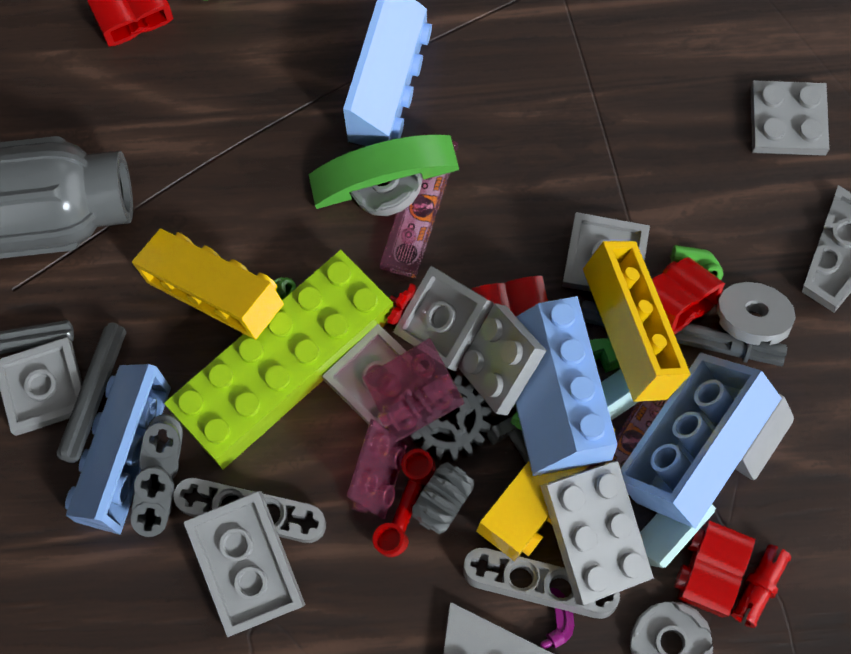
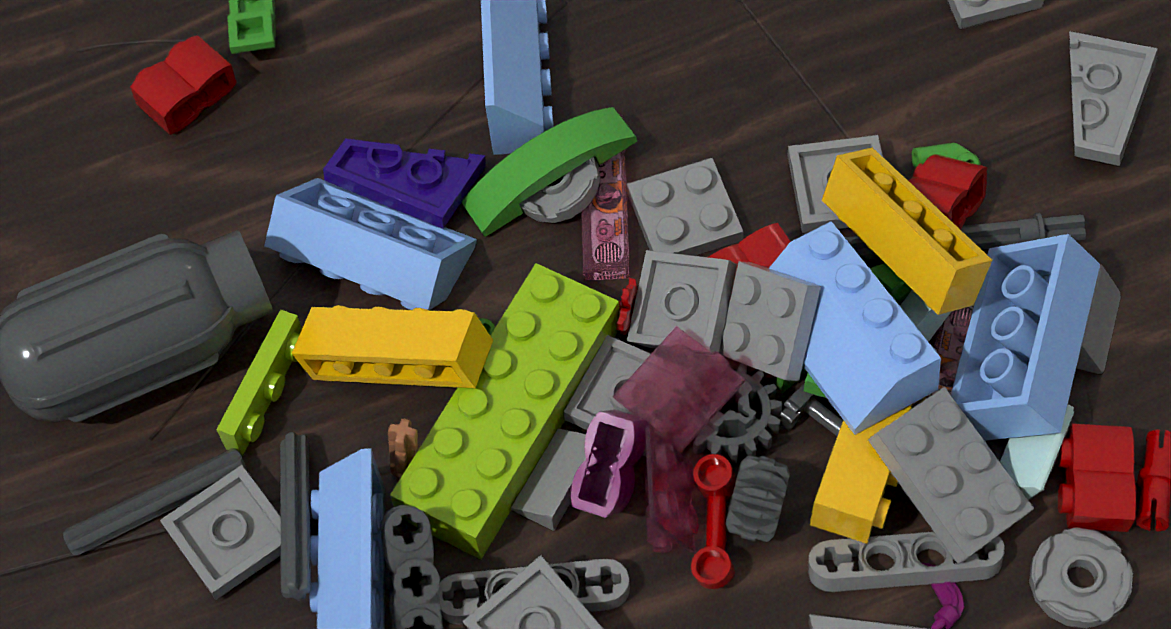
camera: 15 degrees left, 10 degrees down
light grey tile [716,282,796,345] -> none
none -> lime plate [216,309,302,455]
none -> light blue slope [264,178,477,310]
none -> dark purple wing [323,139,486,229]
none -> nougat axle [388,419,418,483]
none -> light grey slope [511,429,586,531]
none -> magenta brick [571,409,648,517]
none -> light grey plate [627,158,743,256]

